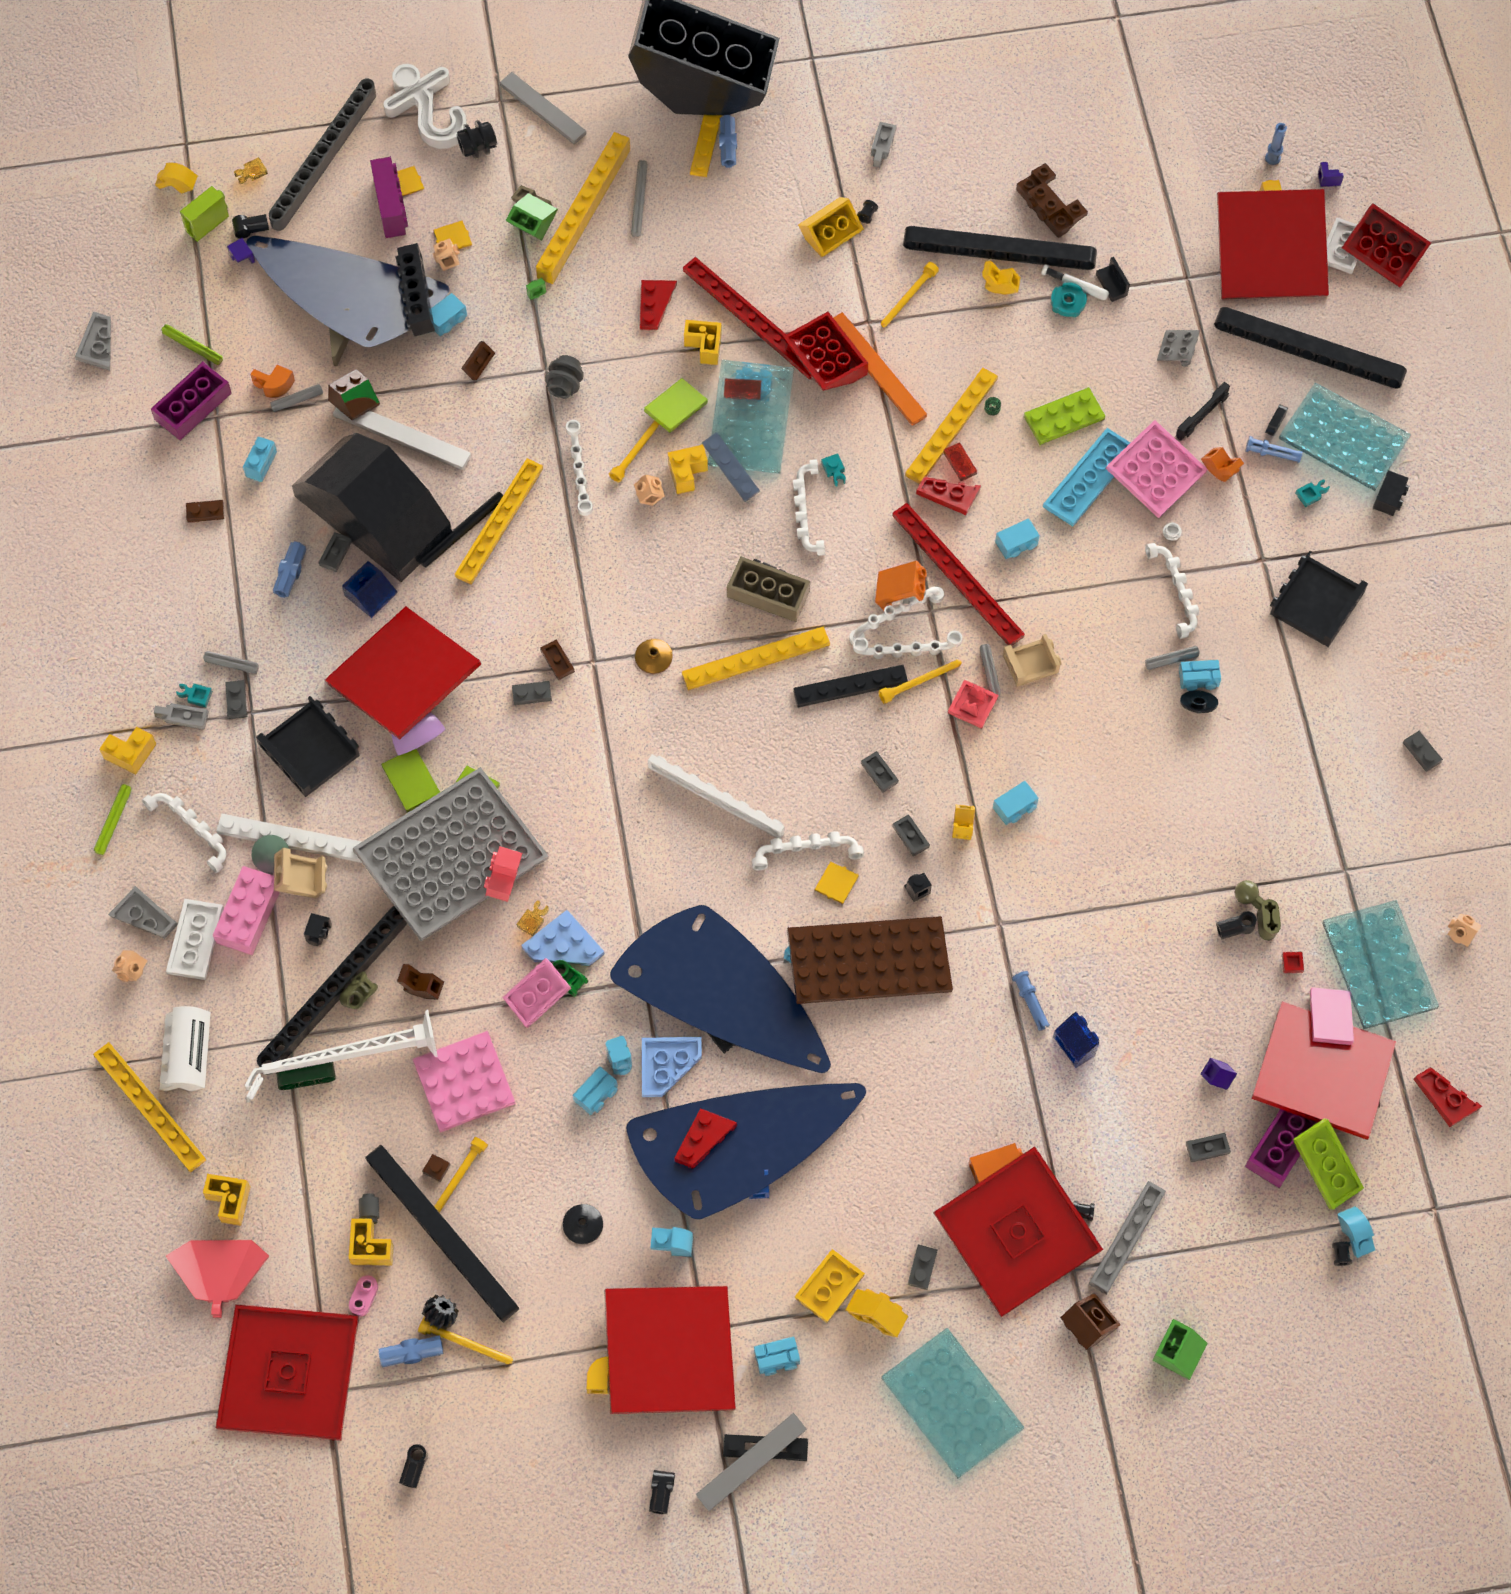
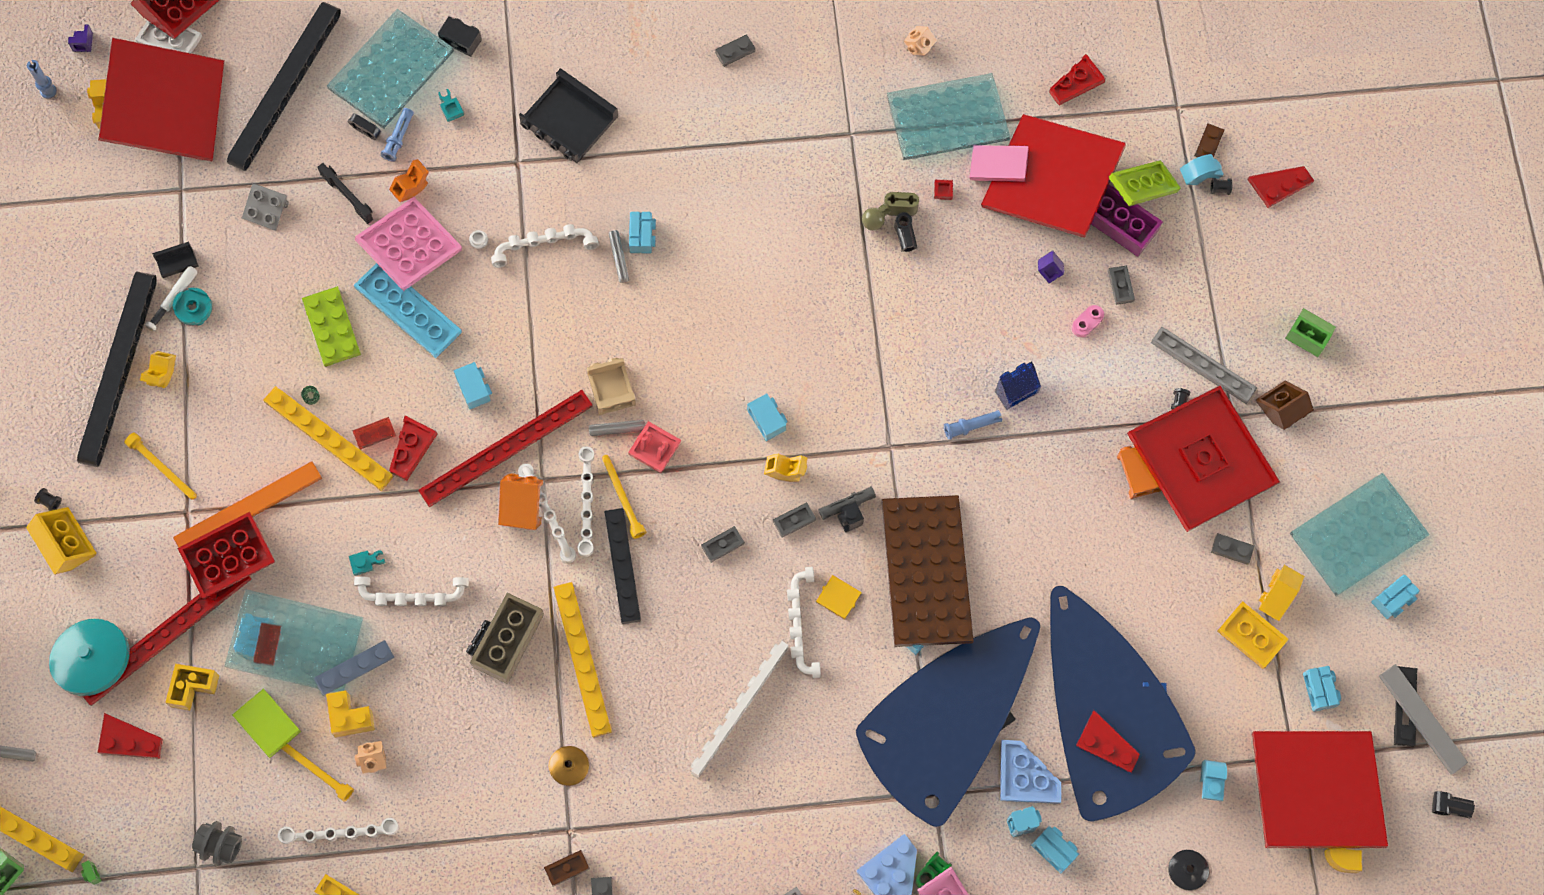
camera: 90 degrees left, 5 degrees up
reddish brown bracket [1016,163,1088,238] -> none
black dish [1180,690,1218,713] -> none
none -> teal dish [49,619,130,696]
none -> dark grey pin [818,486,876,520]
none -> bright pink plate [1072,305,1104,337]
none -> reddish brown plate [1194,123,1224,158]
none -> red wing [1247,166,1314,208]
none -> medium azure brick [1371,574,1420,619]

